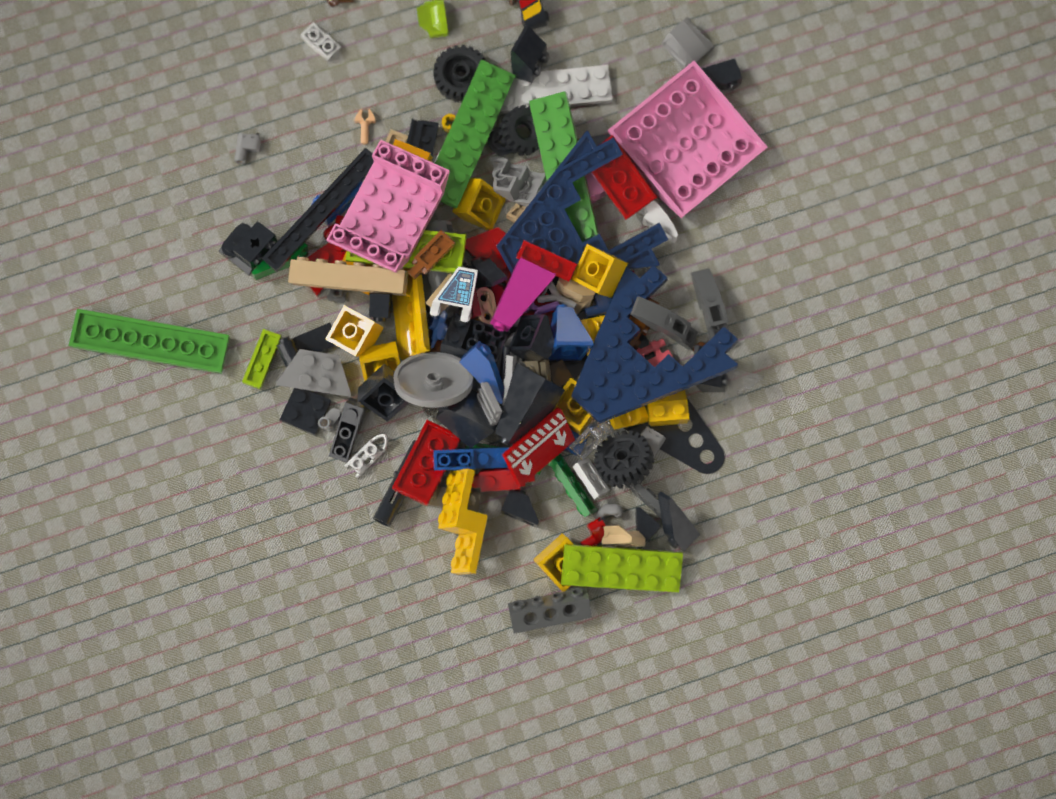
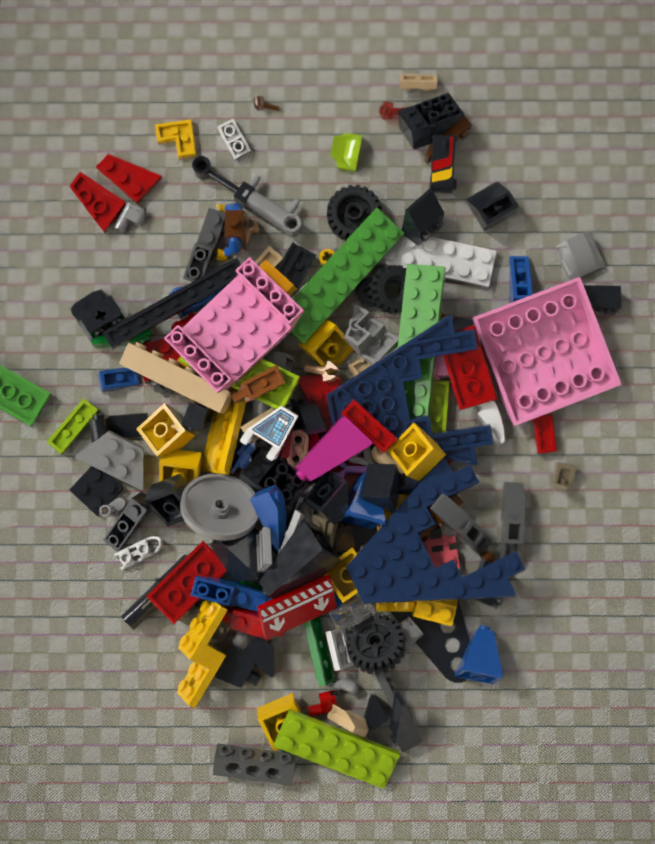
camera: 25 degrees right, 5 degrees up
none -> red wing [69,172,126,233]
none -> red wing [96,154,162,205]
none -> blue slope [98,368,140,392]
none -> yellow tile [155,119,197,159]
none -> dark grey slope [183,208,225,282]
none -> light grey piece [192,156,301,237]
none -> black torso [214,642,262,688]
none -> torso [215,203,247,261]
none -> light nougat bar [304,361,340,383]
none -> black slope [360,463,402,513]
none -> lime plate [429,380,449,433]
none -> blue slope [454,625,503,685]
none -> black slope [465,181,519,231]
none -> blue slope [509,256,532,303]
none -> red plate [532,414,557,454]
none -> dark tan plate [552,462,576,491]

